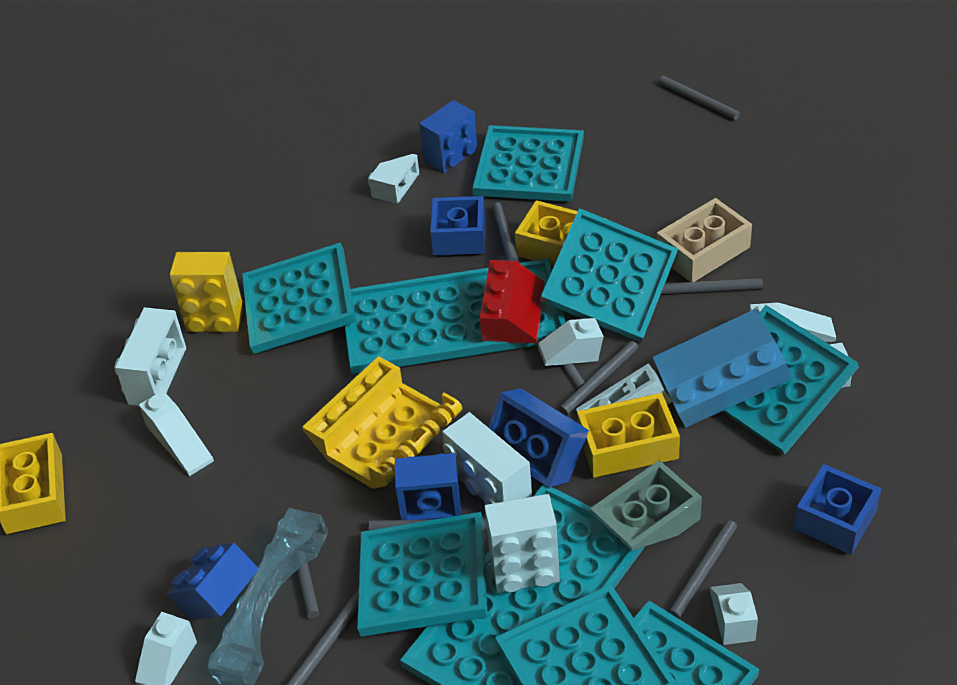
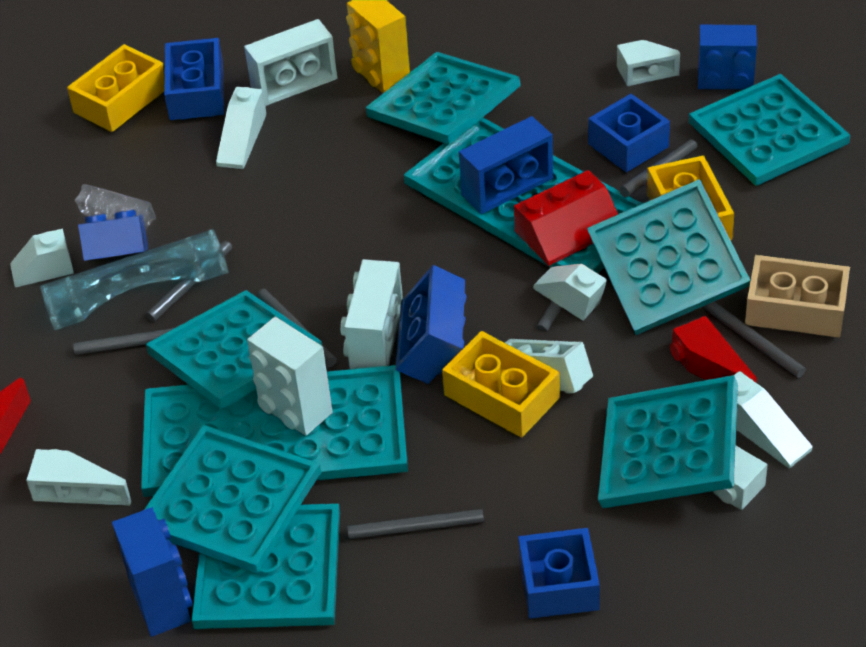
camera: 50 degrees right, 0 degrees up
yellow slope [302,356,462,489] -> none
blue brick [395,453,462,520] -> none
dark grey bar [559,341,638,416] -> none
sand green slope [590,460,702,551] -> none
dark azure slope [653,309,792,428] -> none
light aqua slope [710,583,758,645] -> none
none -> clear piece [75,184,156,230]
none -> blue brick [164,38,224,120]
none -> blue brick [459,116,553,214]
none -> red slope [670,316,757,383]

